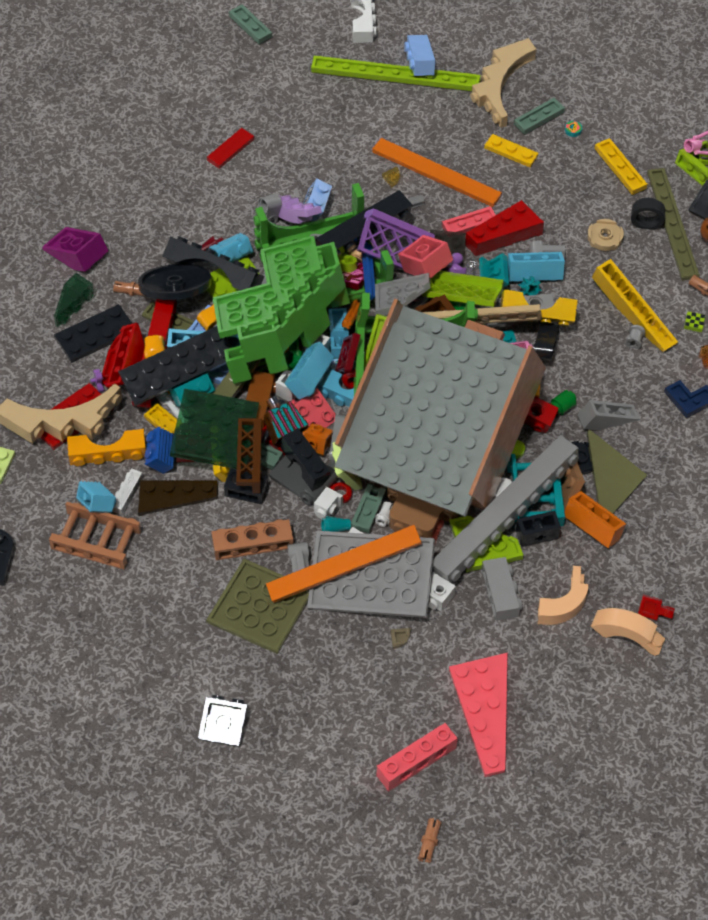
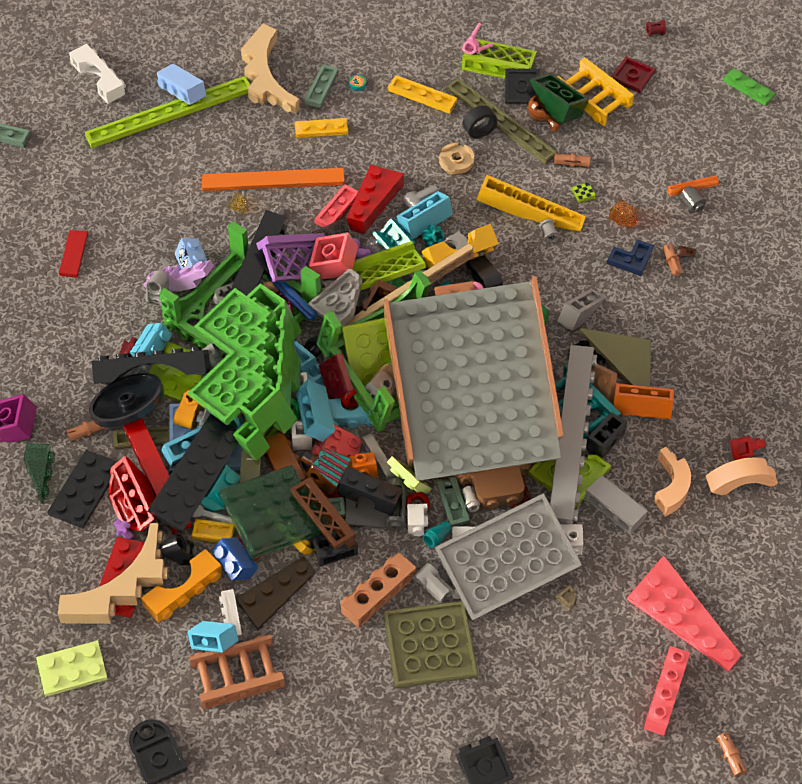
camera: 35 degrees left, 0 degrees up
light orange piece [144,335,165,359] -> none
orange tile [266,525,422,603] -> none
orange axle [342,300,360,329] -> none
none -> black piece [160,534,195,566]

